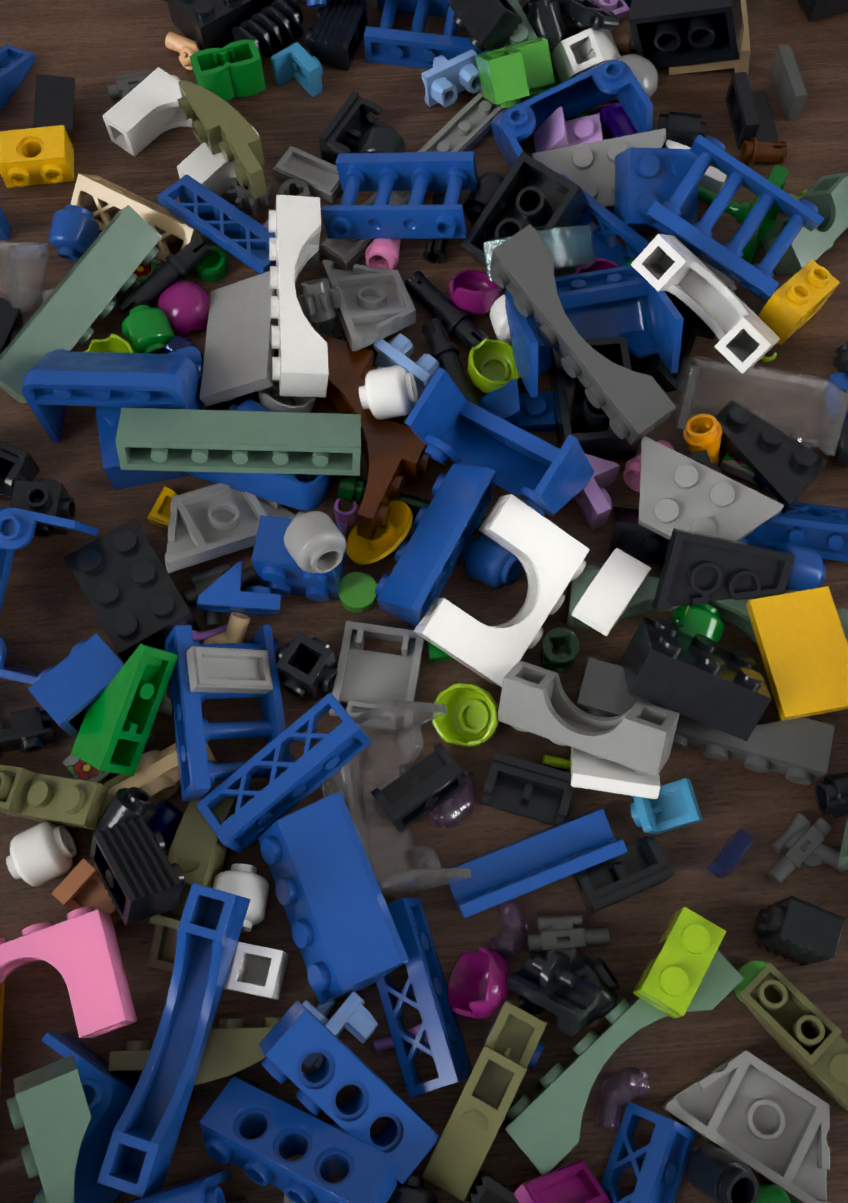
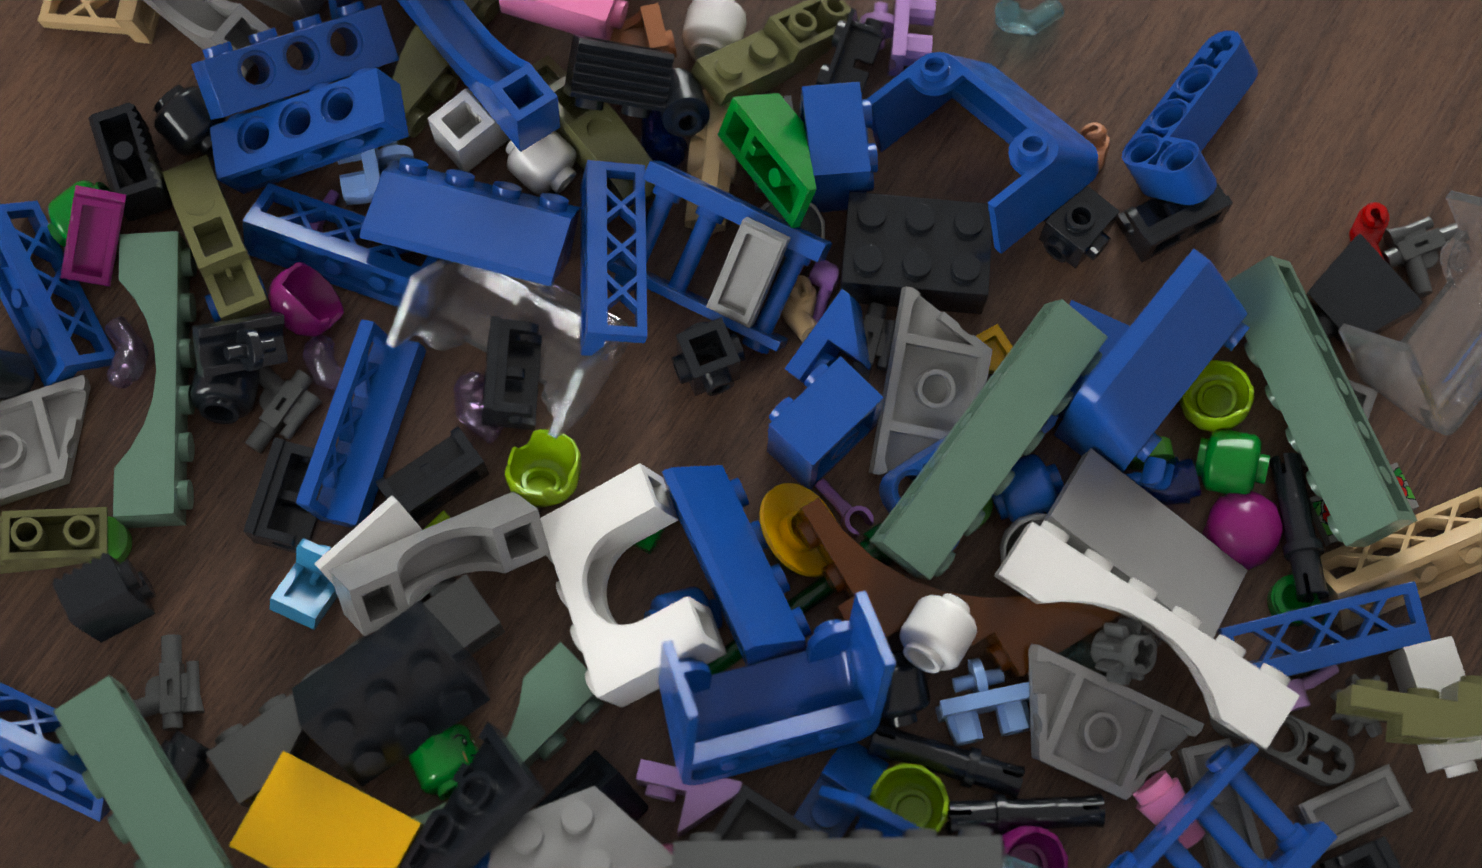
camera: 125 degrees right, 5 degrees up
blue head [48,204,100,262] -> none
light grey head [283,511,346,574] -> none
light grey container [329,621,425,728] -> none
bright green tile [338,571,378,613] -> none
clear green bush [540,628,580,674] -> none
white slope [571,548,651,637] -> none
lime brick [633,906,727,1019] -> none
clear blue tile [707,828,754,878] -> none

